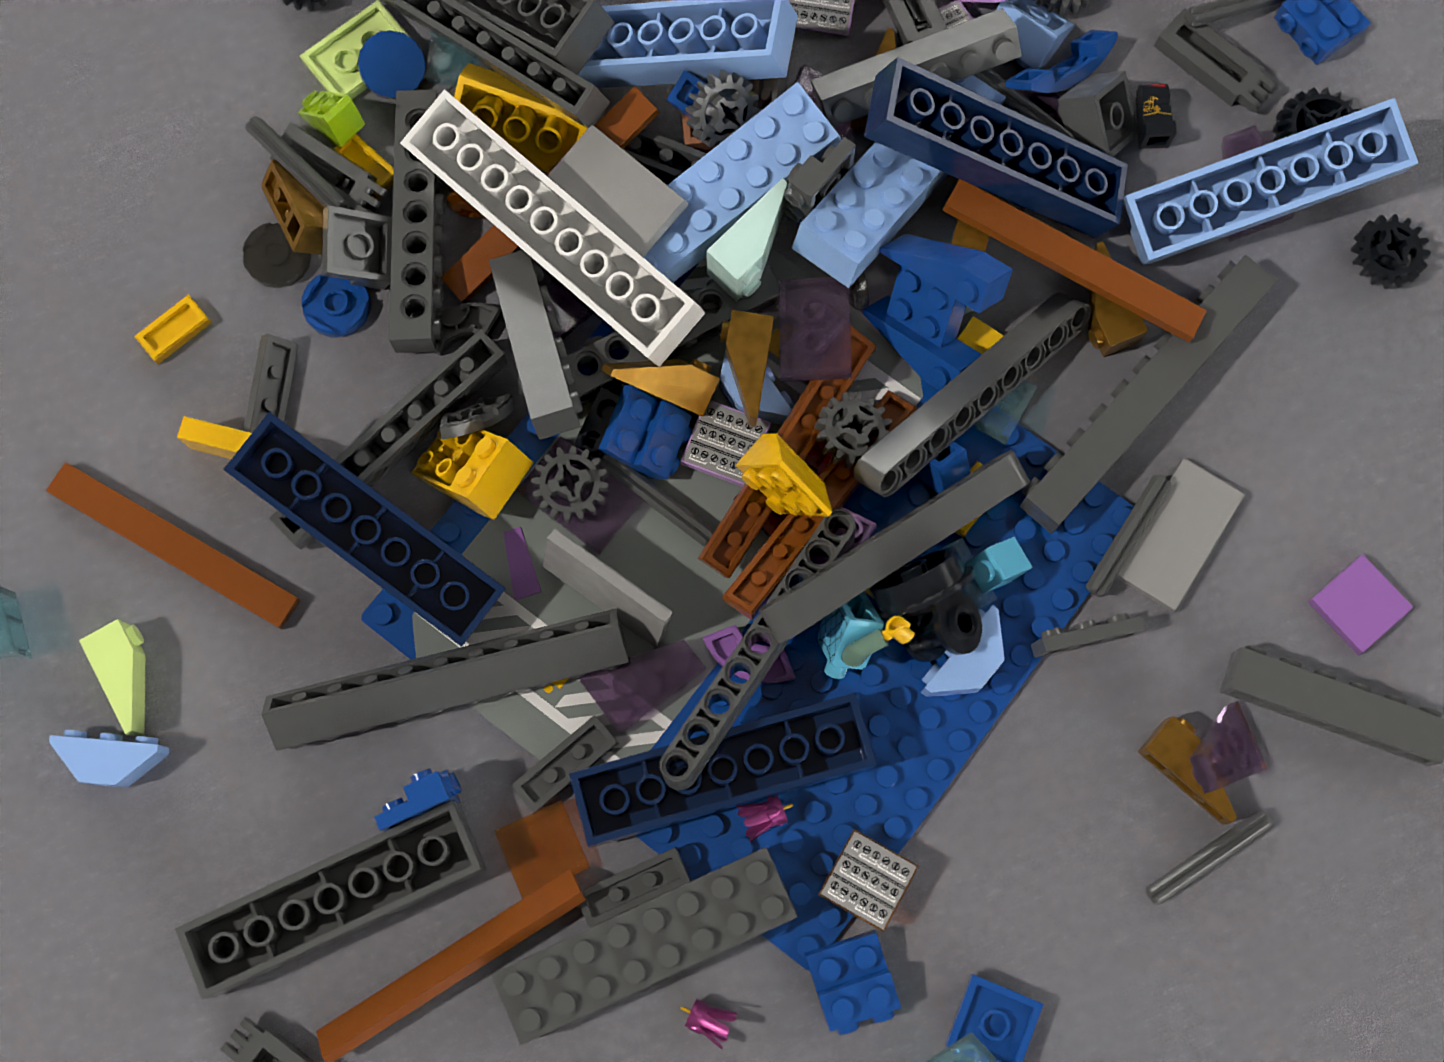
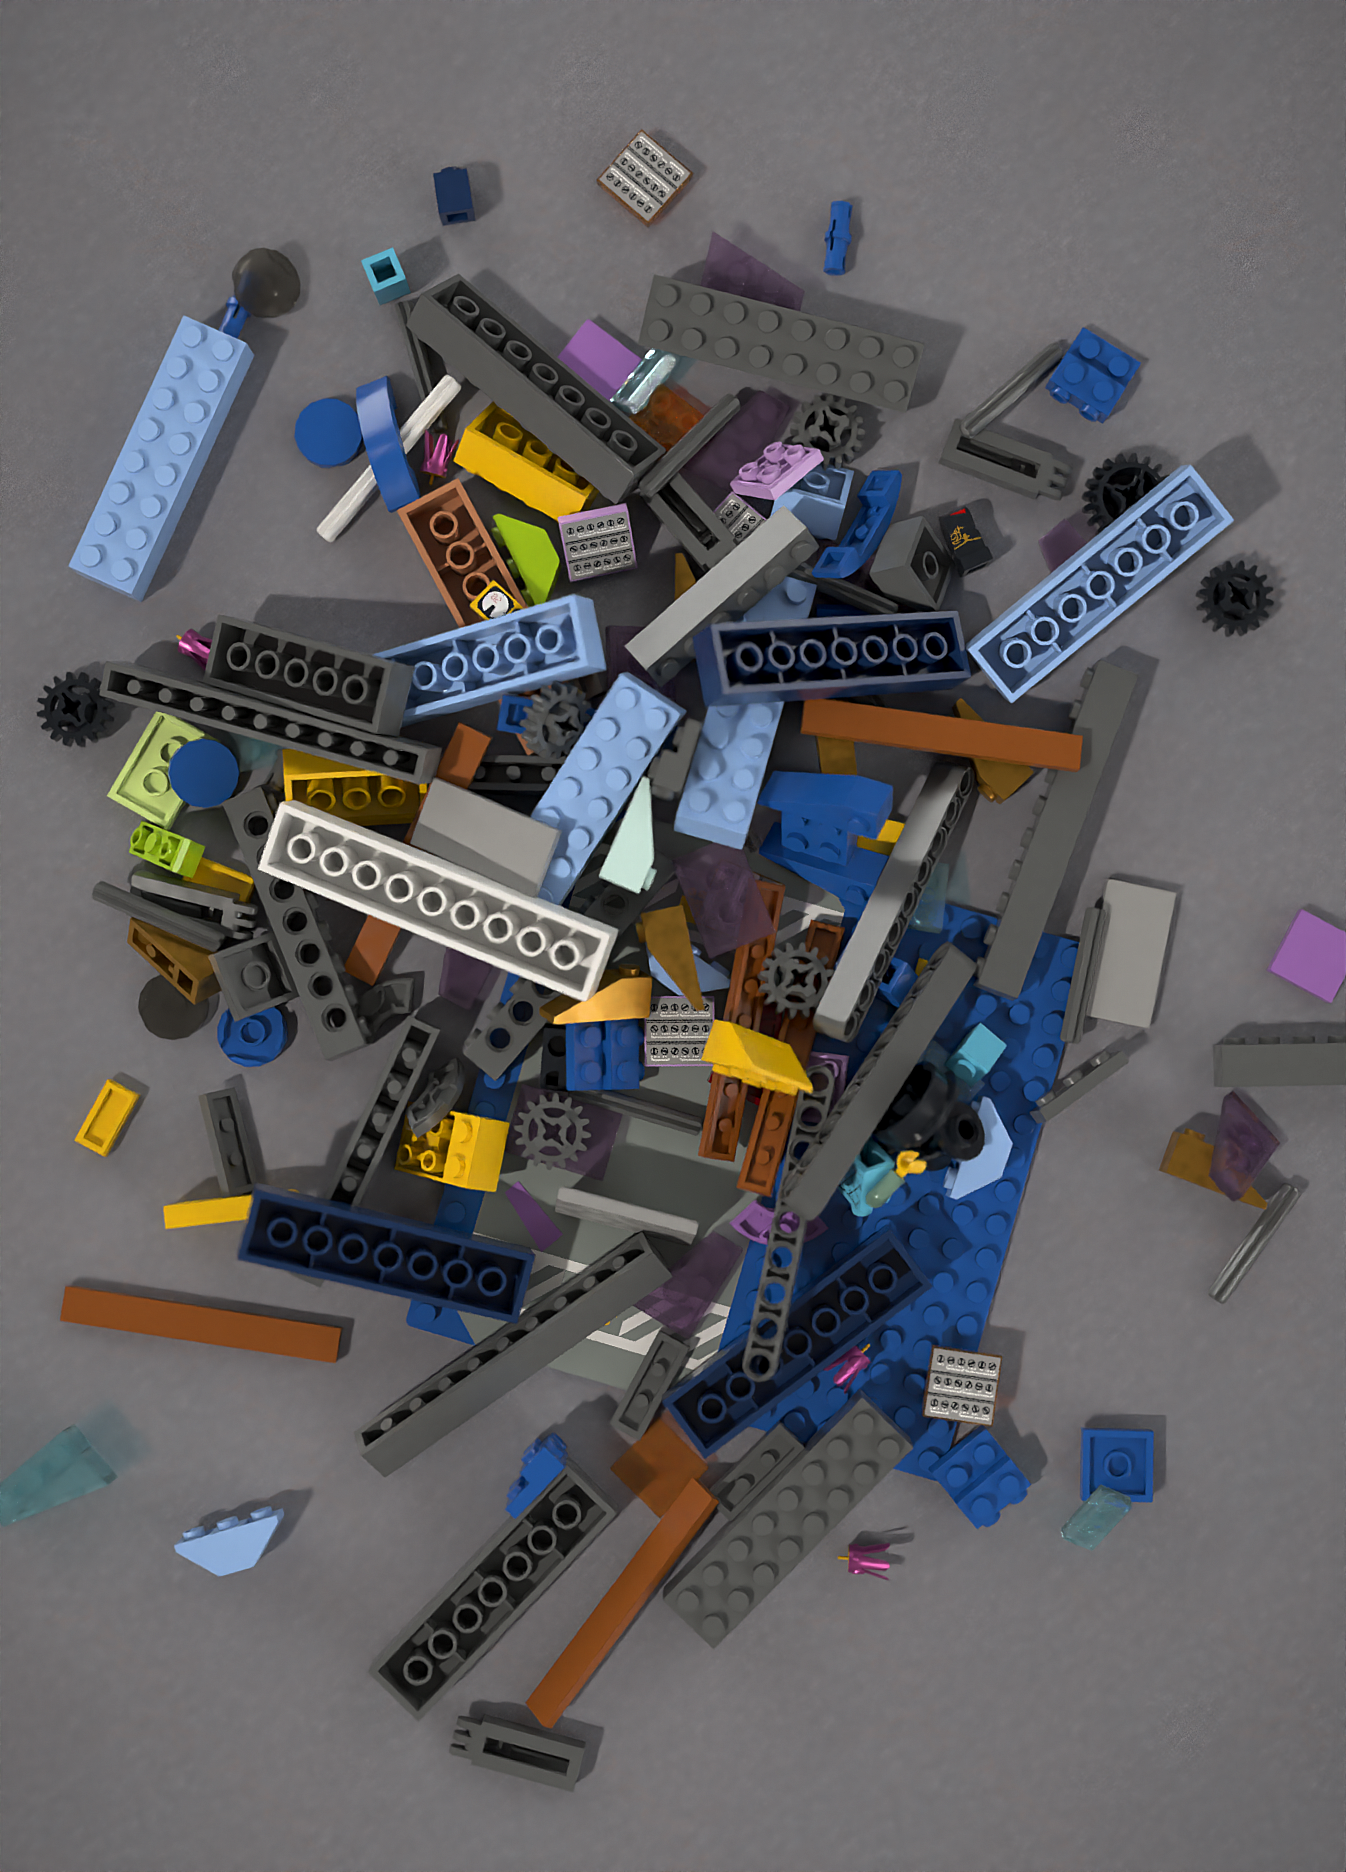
camera: 20 degrees left, 10 degrees up
yellowish green slope [79,619,146,737] -> none
brick [489,250,583,440] -> none

